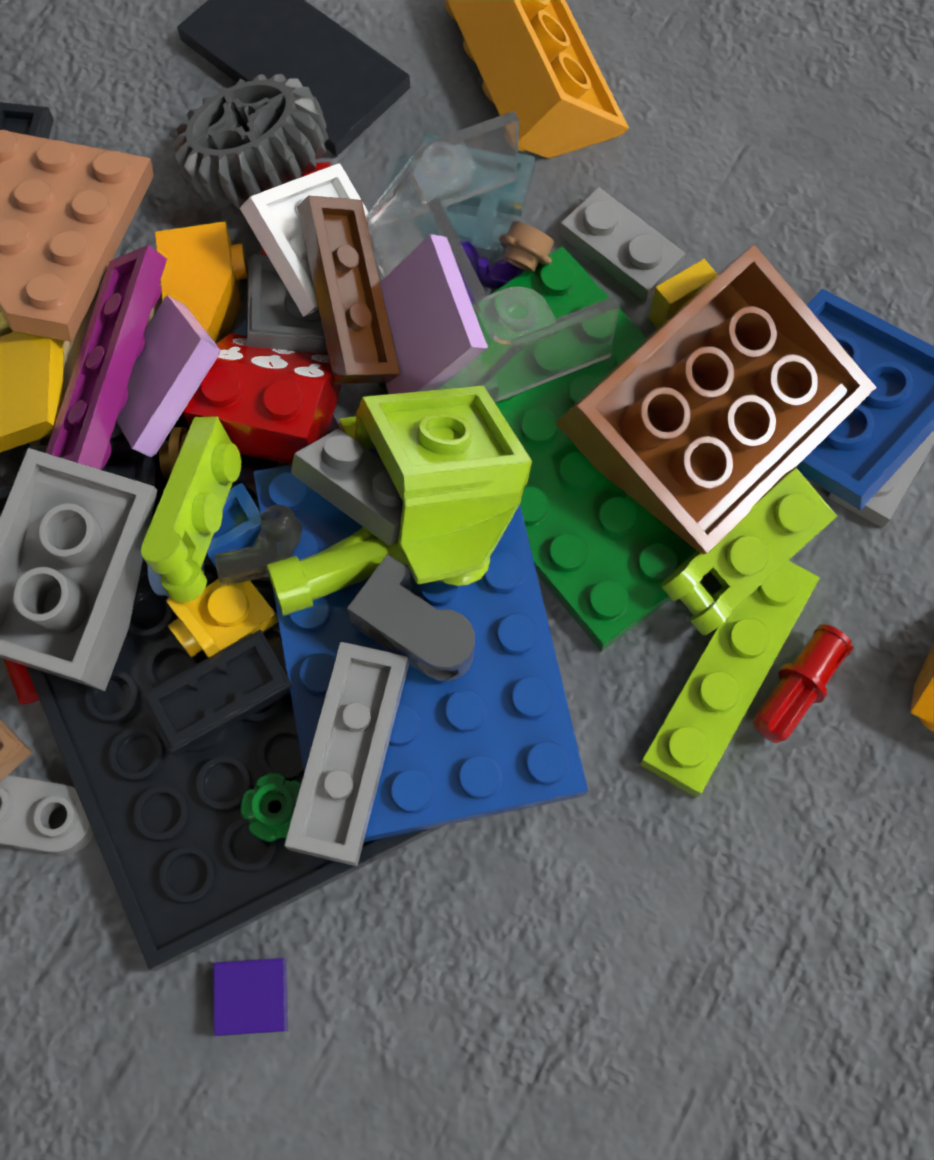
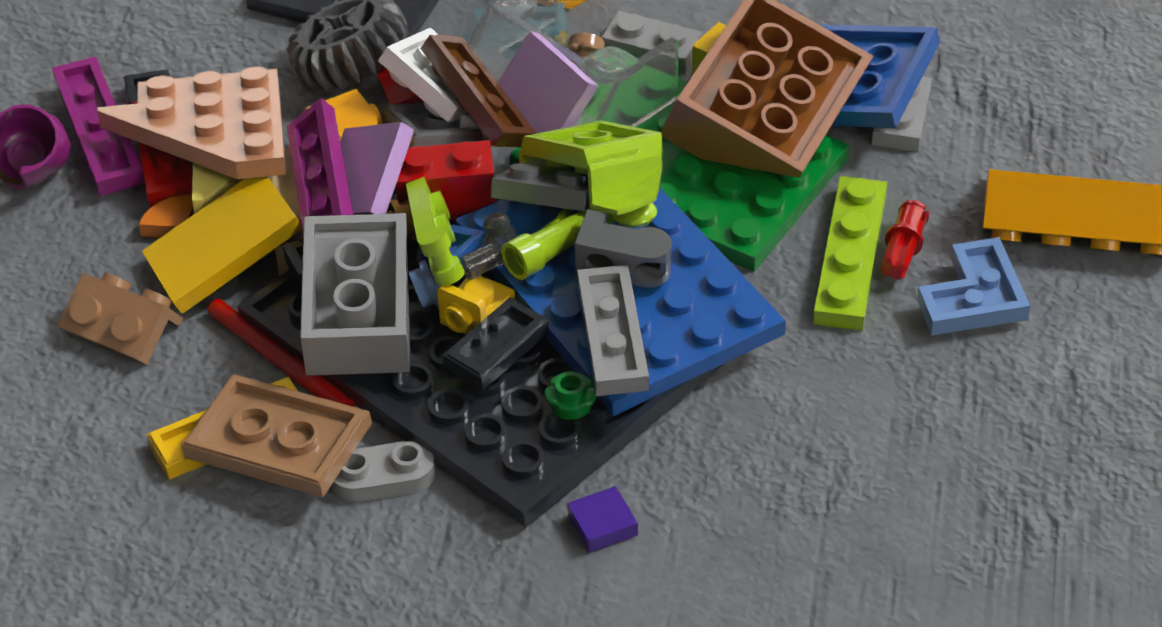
camera: 20 degrees left, 25 degrees down
lime plate [660,468,838,635] -> none
none -> medium blue plate [917,237,1030,336]

